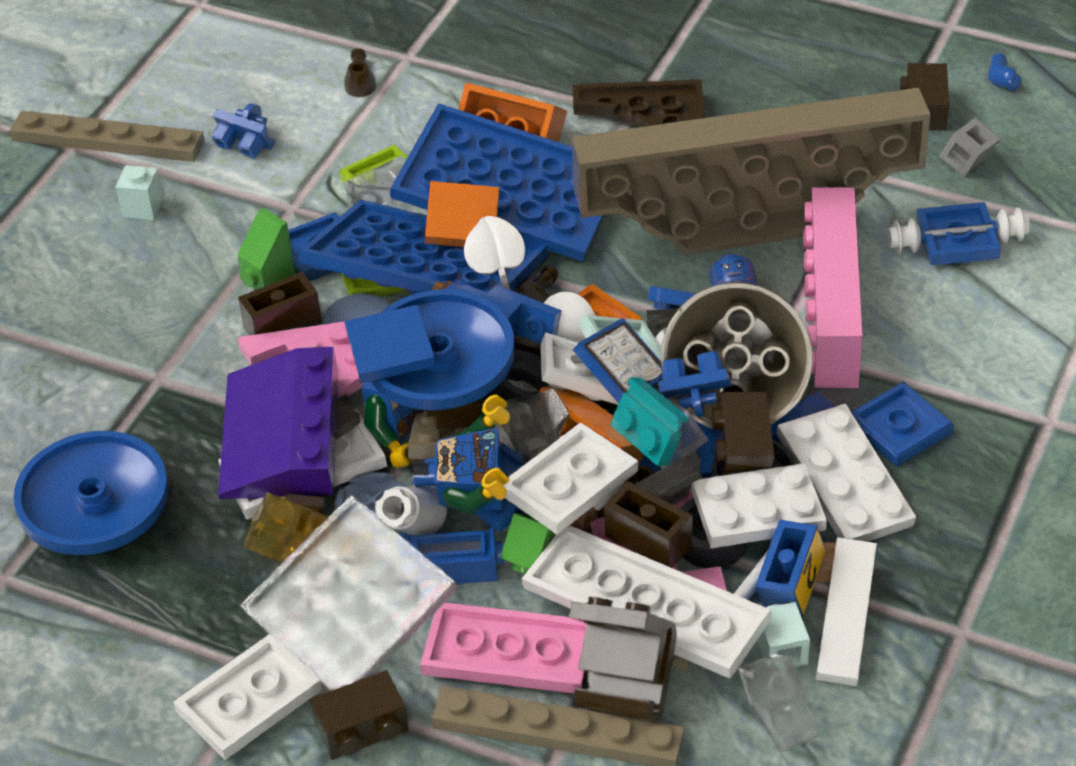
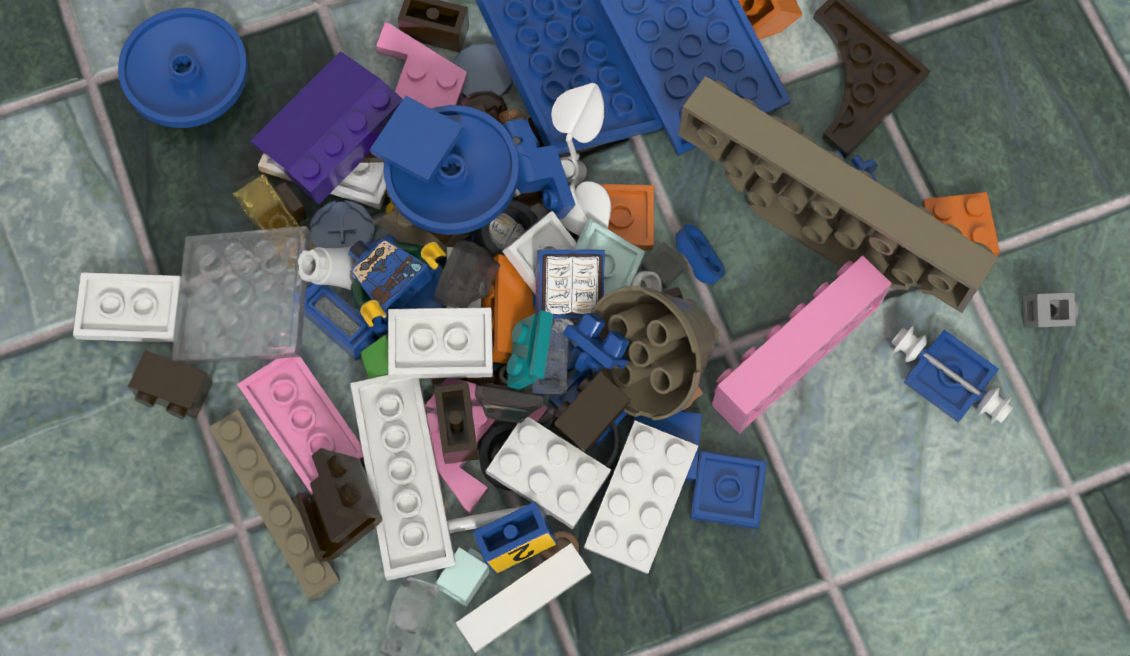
camera: 40 degrees right, 25 degrees up
orange tile [425,181,499,247] -> none
dark brown bar [517,266,559,303] -> none
blue head [709,254,757,287] -> none
dark brown brick [900,63,949,131] -> none

